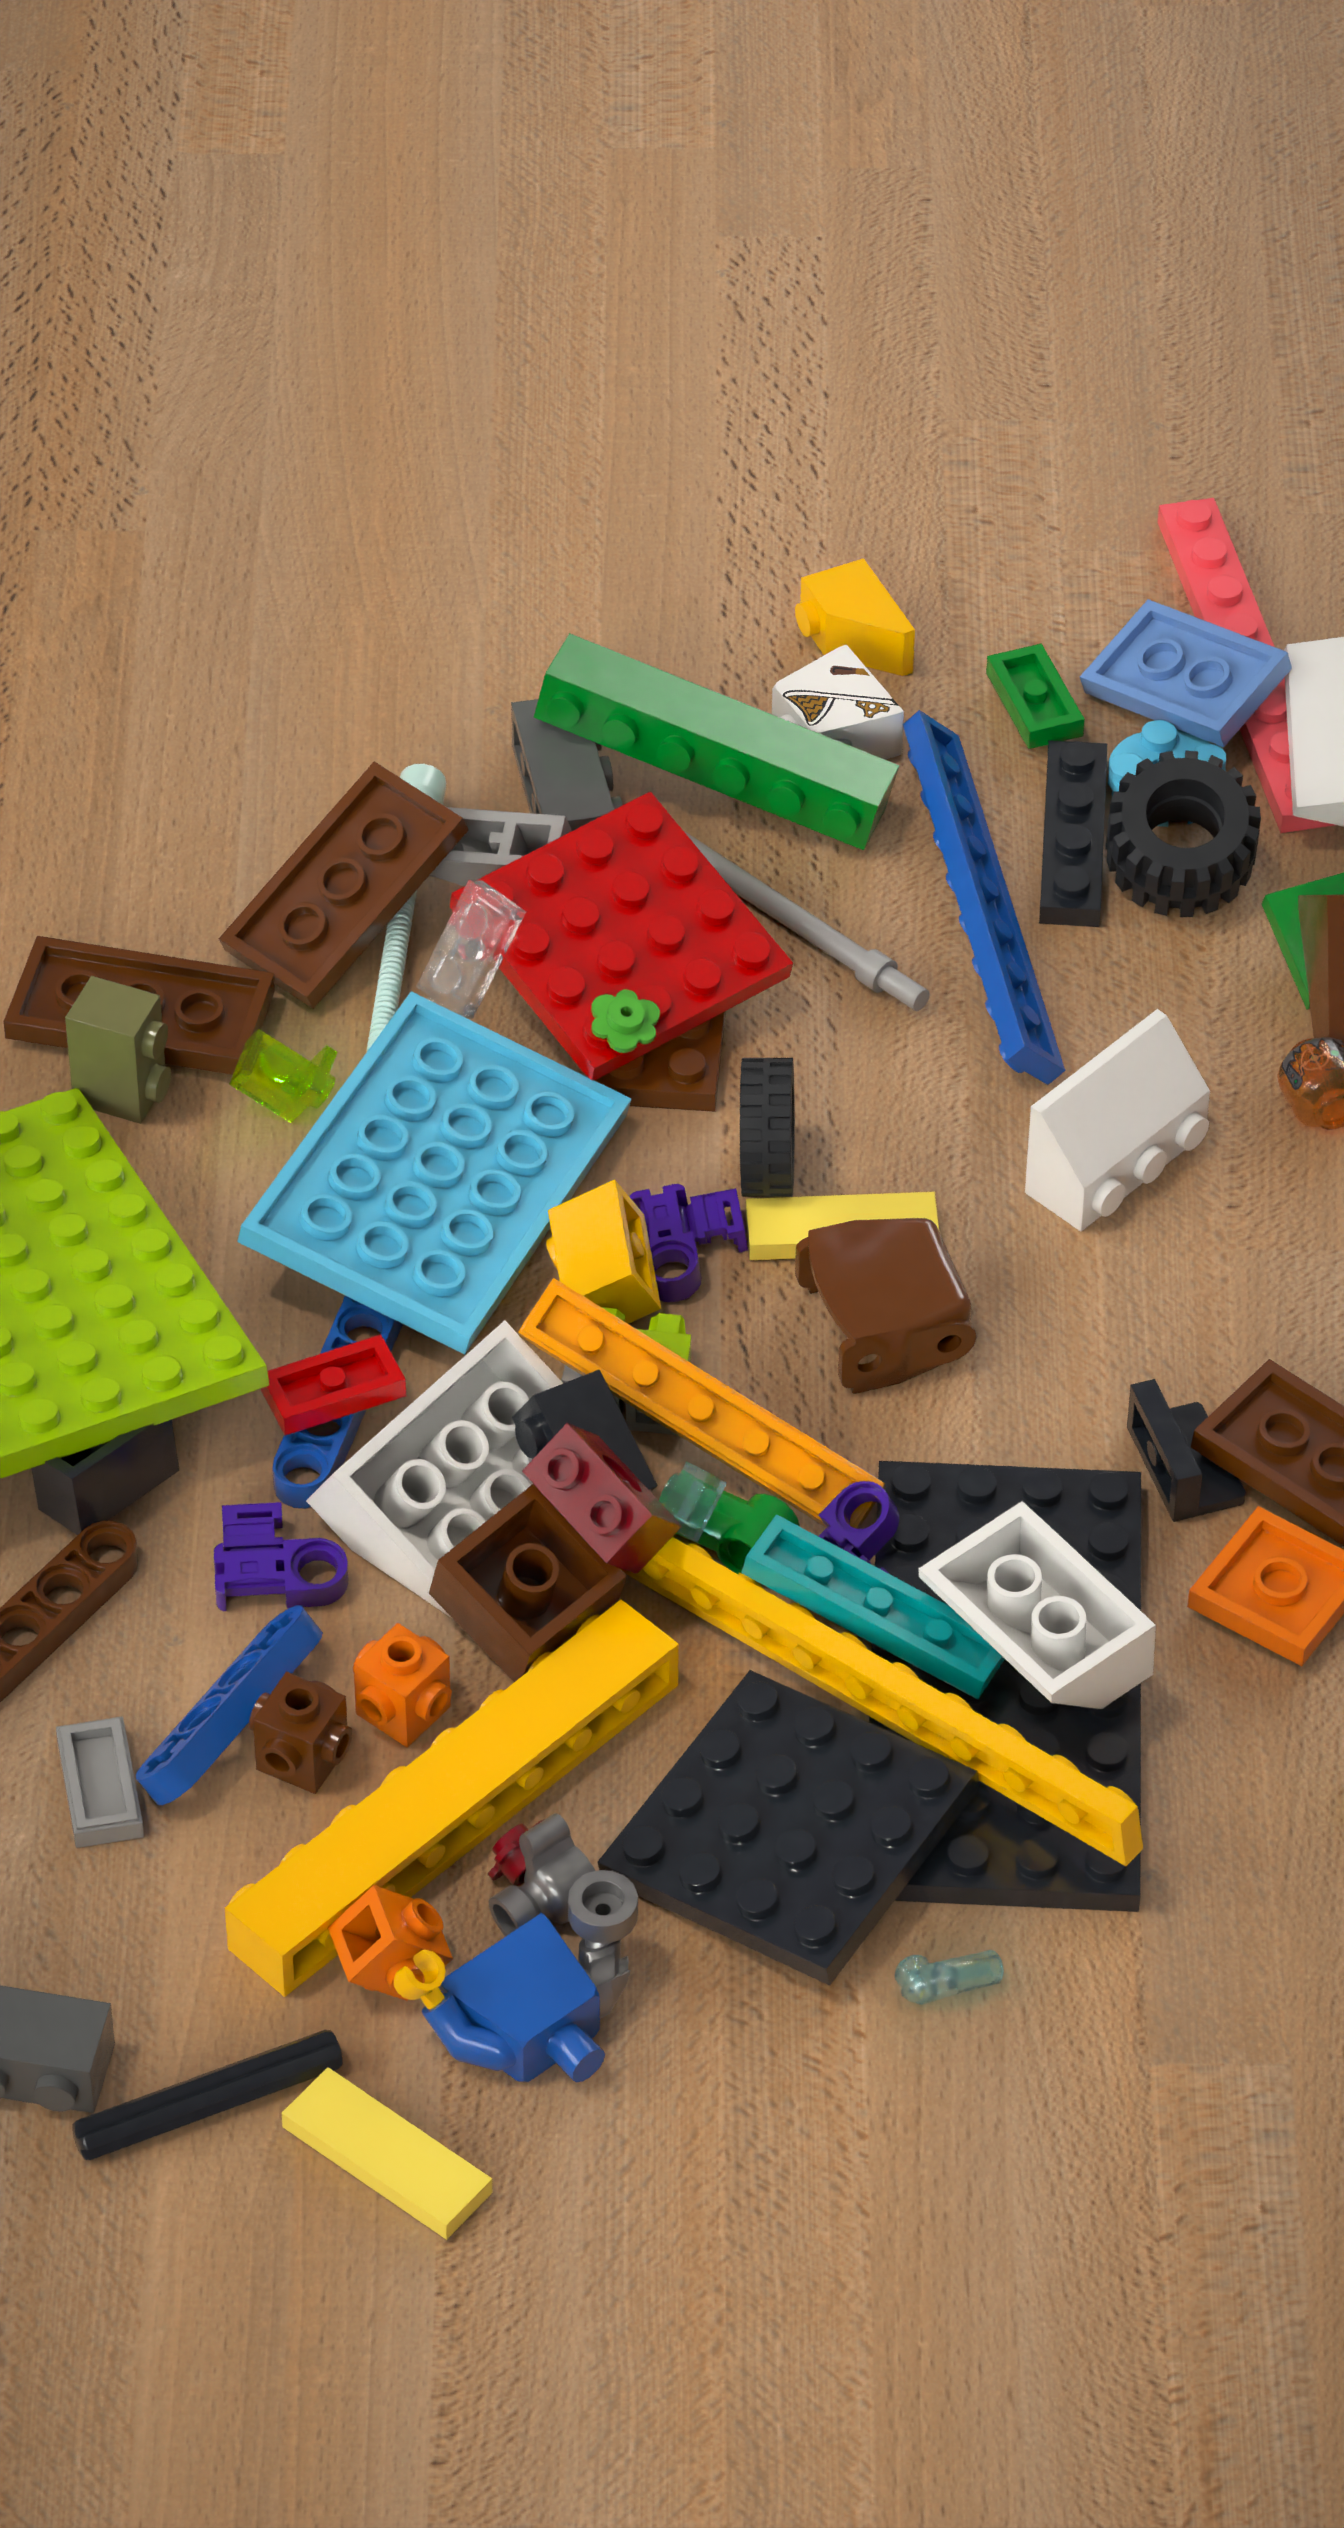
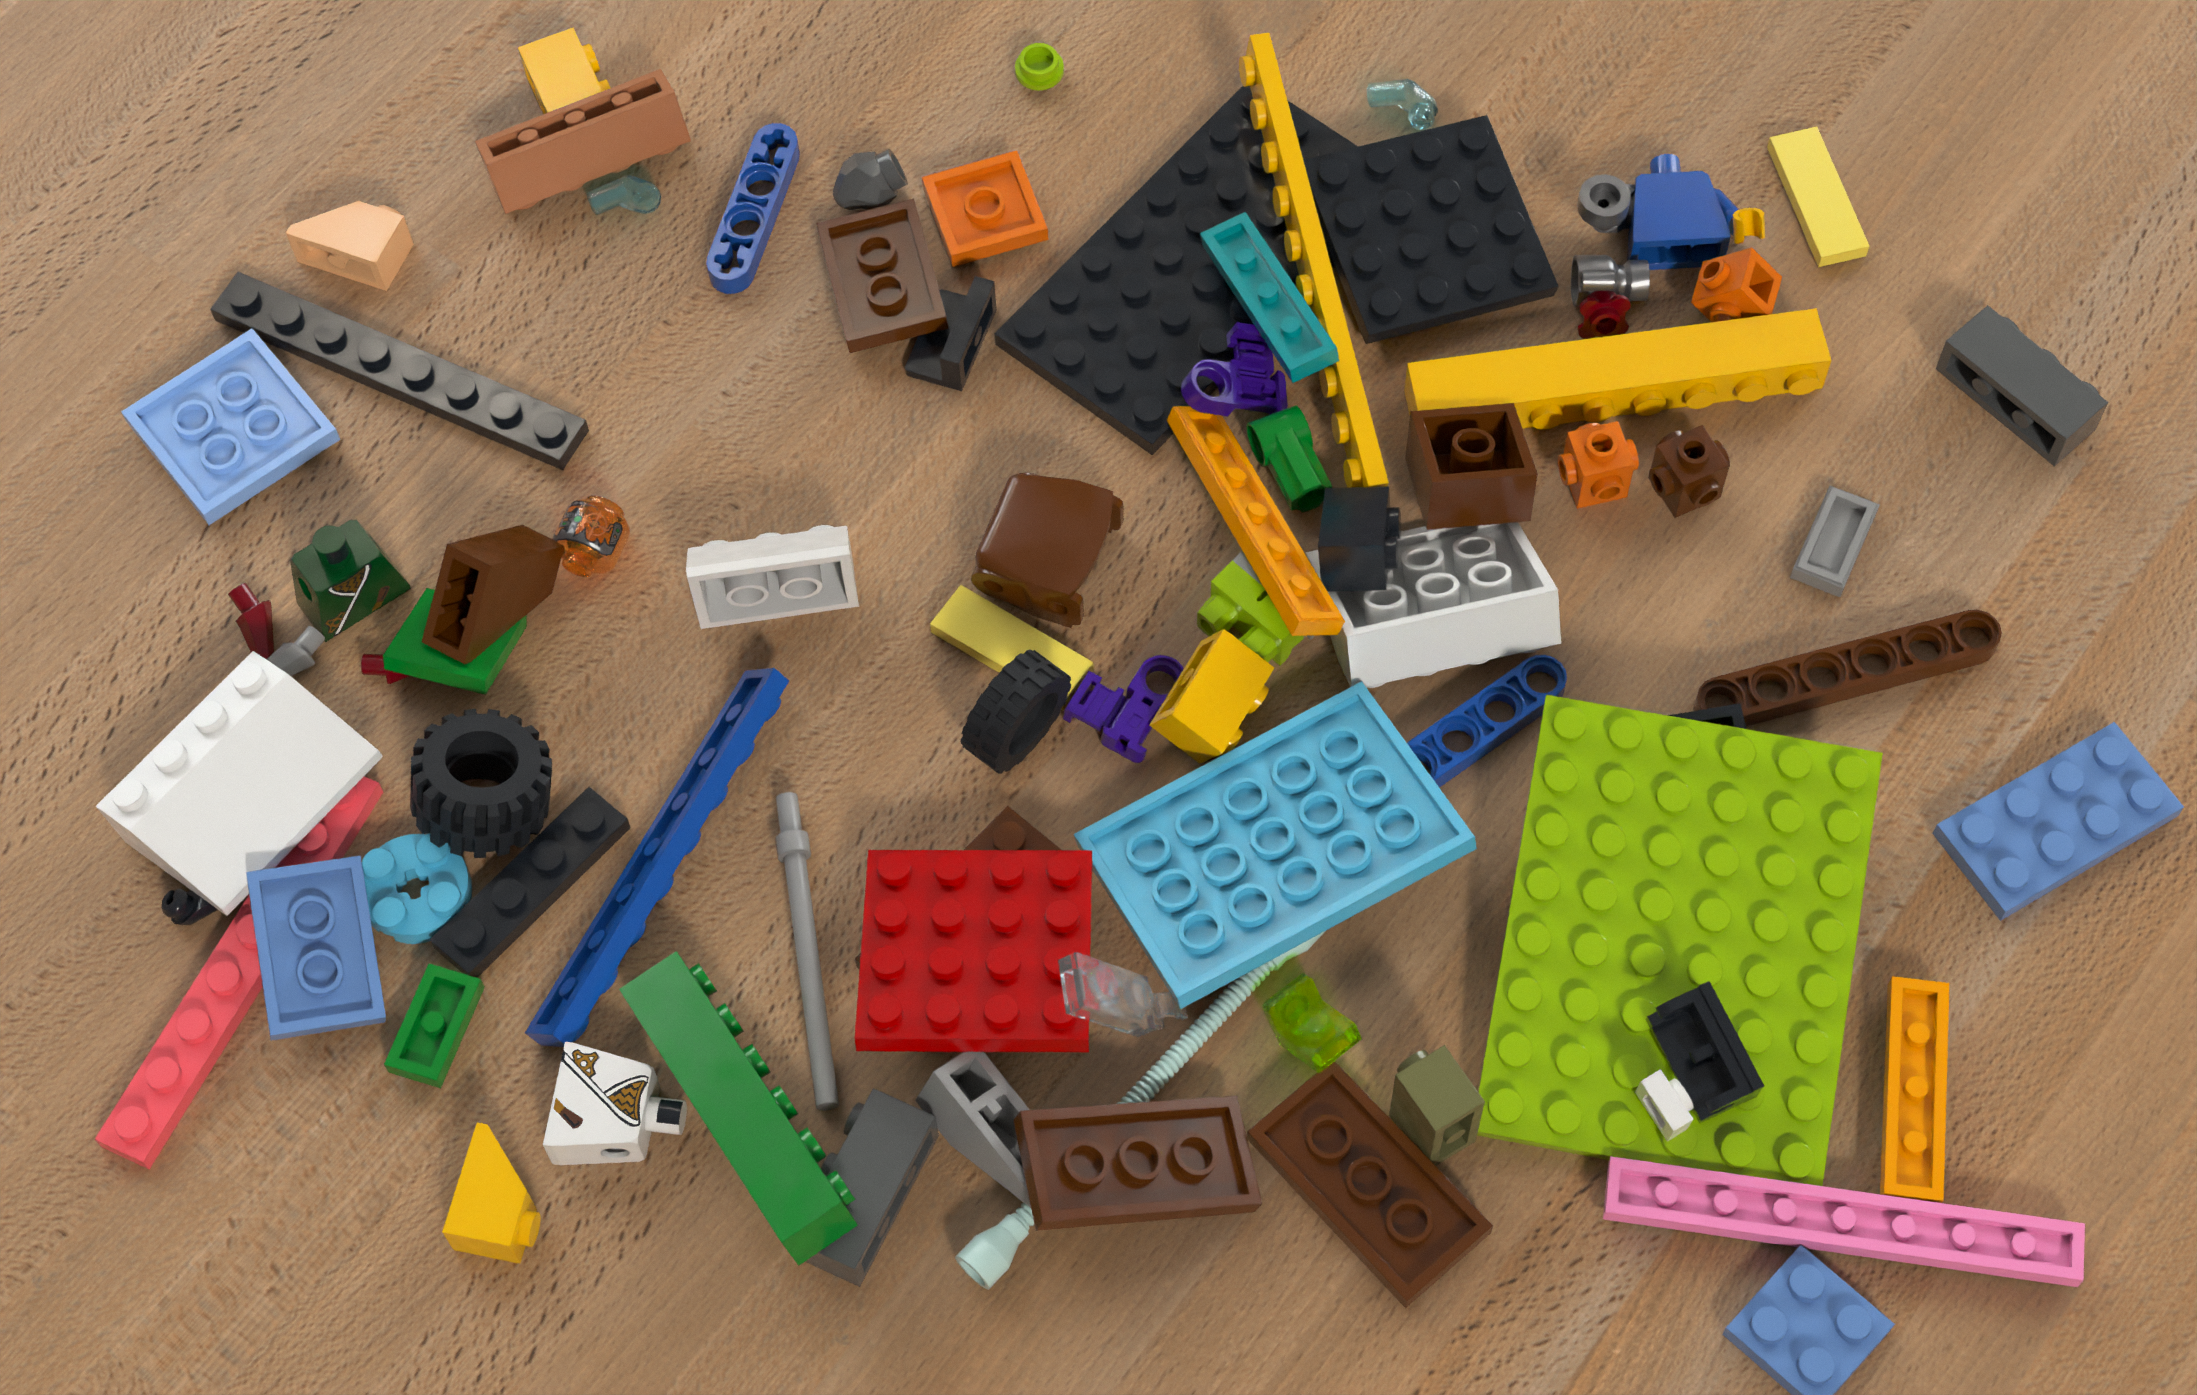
camera: 140 degrees left, 15 degrees up
black axle [72,2029,343,2160] -> none
blue beam [135,1605,323,1805] -> none
dark purple piece [214,1502,348,1611] -> none
red plate [261,1334,406,1436] -> none
dark red brick [522,1423,682,1574] -> none
bright green plant [591,989,660,1053] -> none
clear light blue plate [659,1461,727,1542] -> none
white slope [919,1501,1156,1709] -> none

